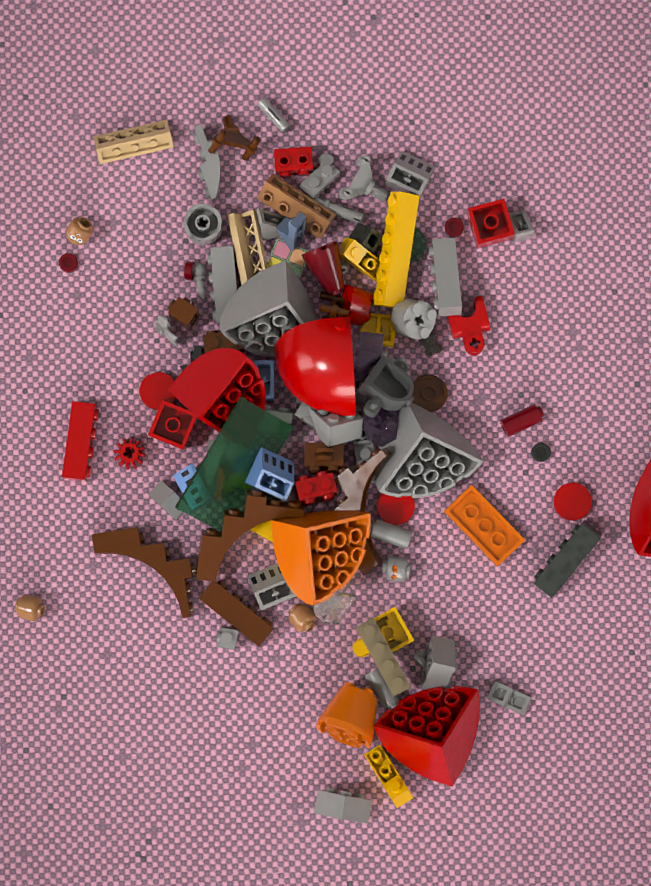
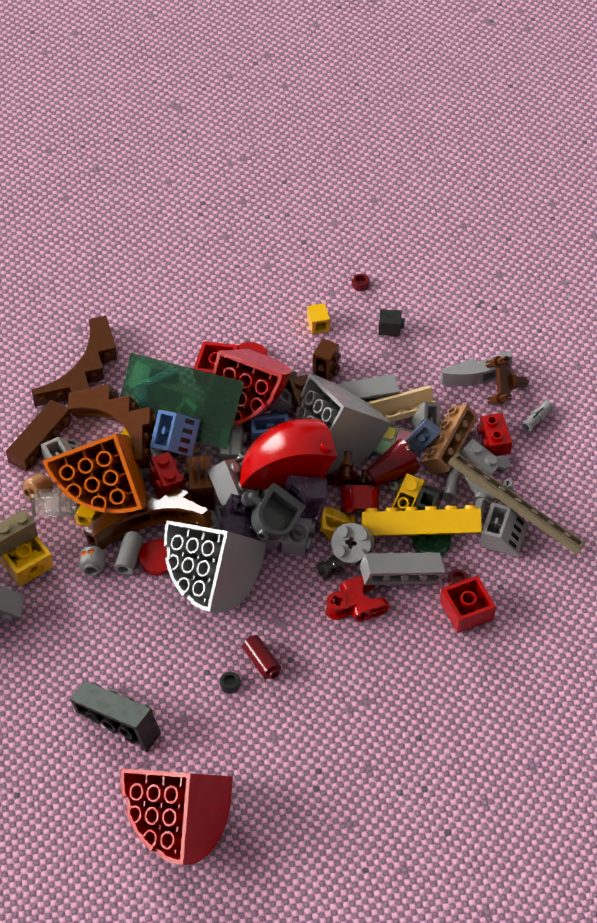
camera: 85 degrees right, 30 degrees down
medium nougat head [15,594,45,621] -> none
red brick [62,401,99,482] -> none
medium nougat head [65,217,94,245] -> none
tan fence [94,120,174,164] -> none
red gear [113,437,146,470] -> none
light grey plate [154,315,178,346] -> none
light grey brick [184,203,223,246] -> none
dark red tile [184,261,195,281] -> none
light grey bar [193,263,206,299] -> none
light grey brick [216,628,239,650] -> none
reddish brown tile [412,374,448,412] -> none
orange plate [444,485,525,567] -> none
light grey slope [509,210,535,243] -> none
red tile [553,483,592,521] -> none
none -> yellow brick [307,303,330,334]
none -> pearl dark grey brick [378,309,405,336]
none -> dark tan tile [448,453,585,555]

